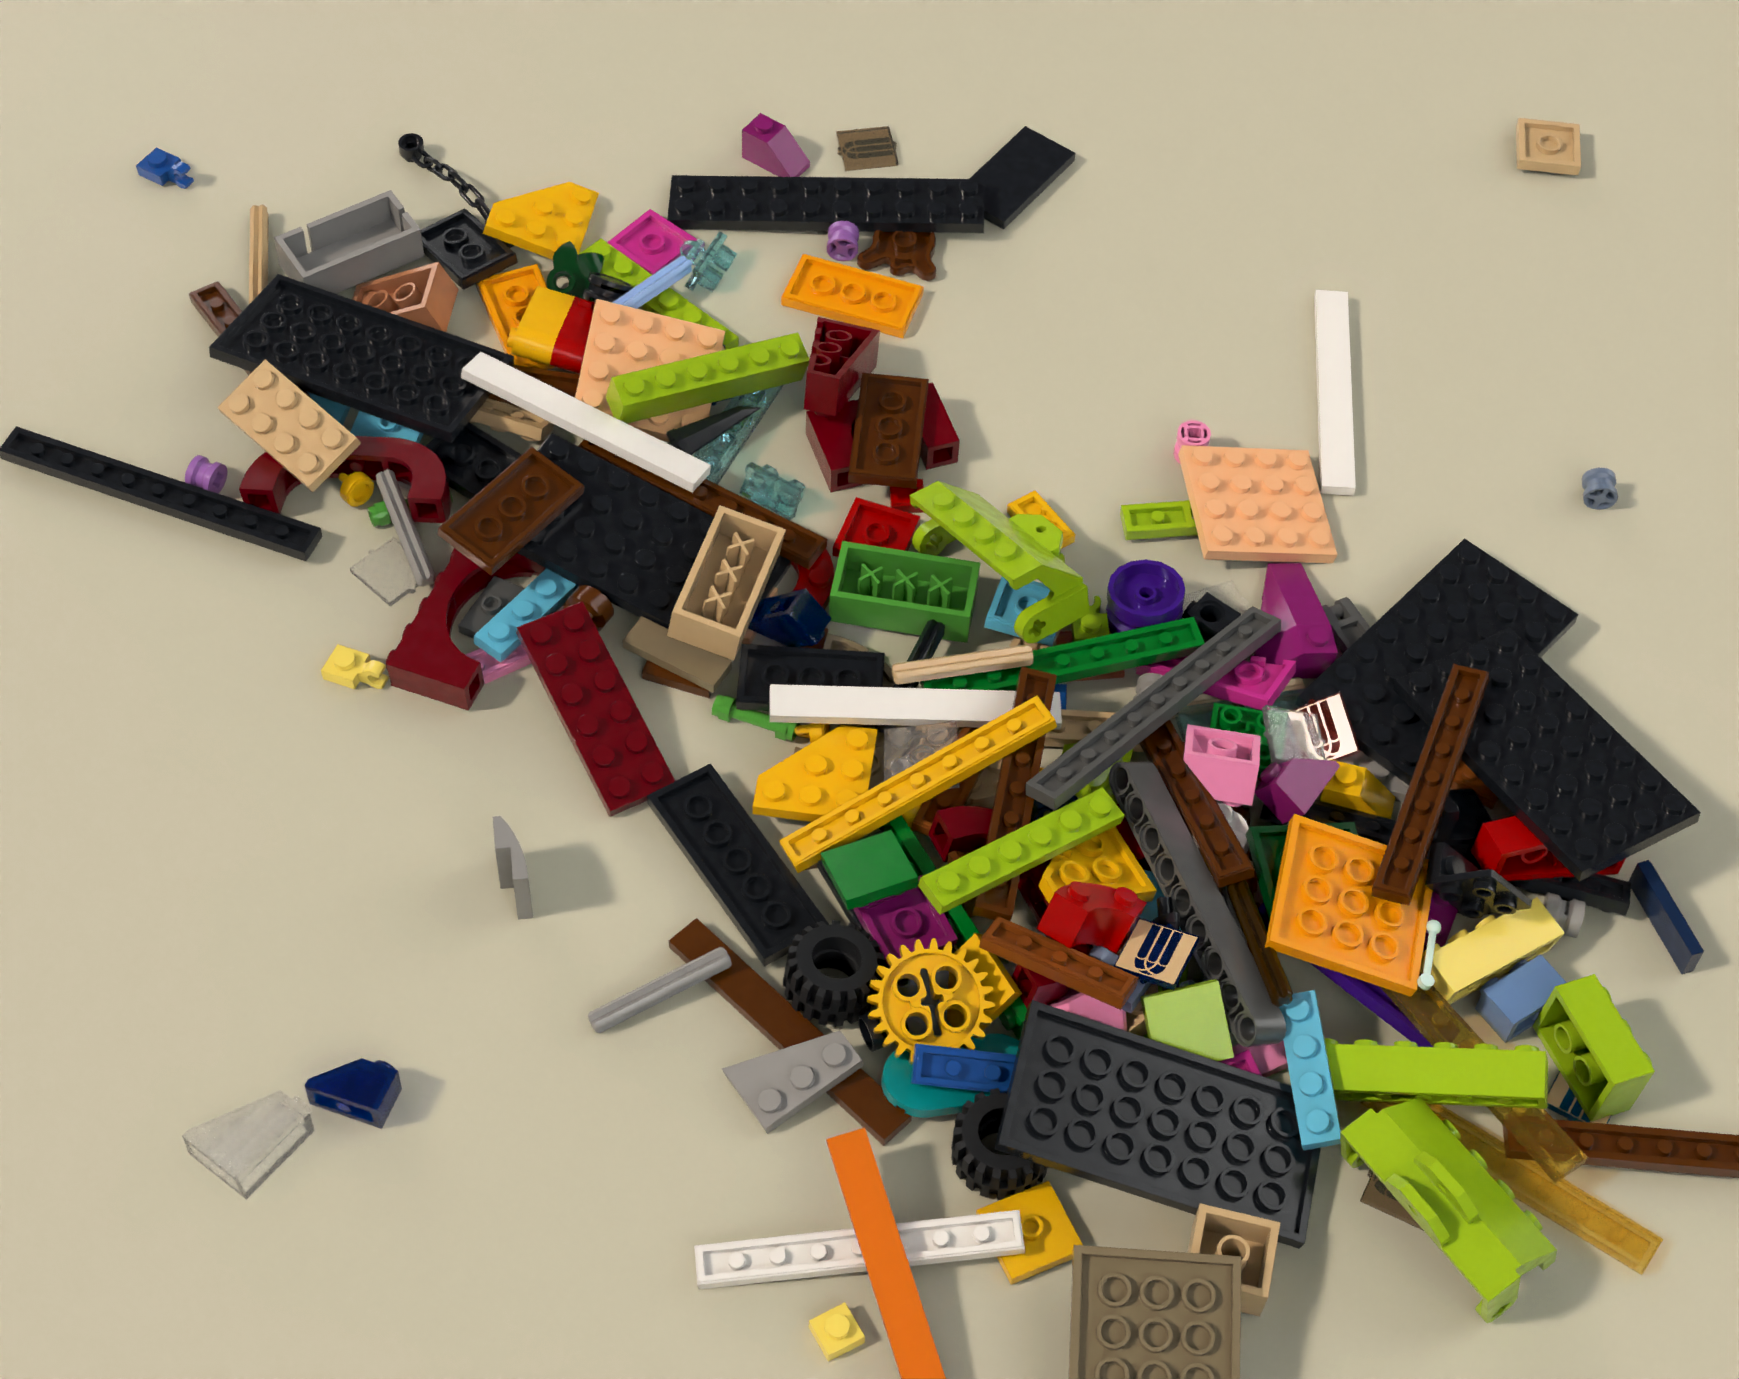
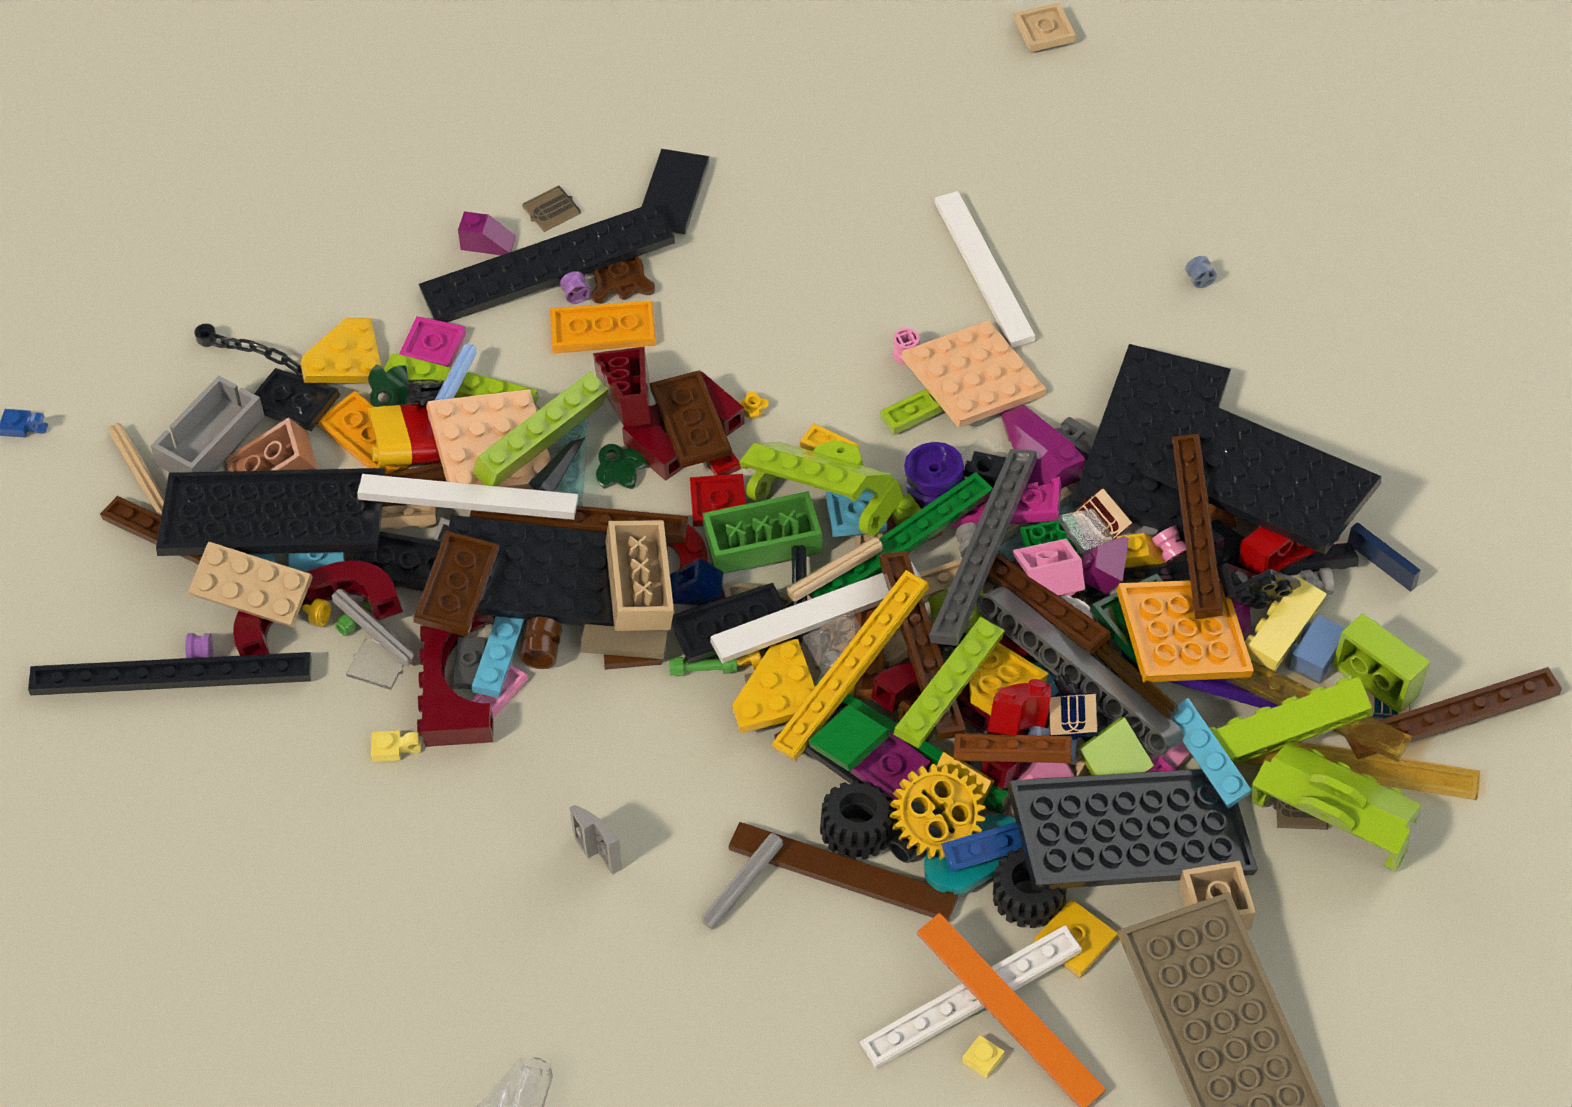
camera: 20 degrees left, 0 degrees up
clear blue slope [304,1058,402,1129] -> none
dark red plate [516,601,675,817] -> none
black plate [647,763,829,967] -> none
clear light blue hips [680,231,737,292] -> none
light grey wing [722,1030,864,1134] -> none
clear light blue hips [740,462,805,520] -> none
light aqua hinge [1417,920,1441,990] -> none
none -> dark green plate [596,444,648,489]
none -> yellow plate [738,391,769,418]
none -> bright pink wheel [1152,525,1187,563]

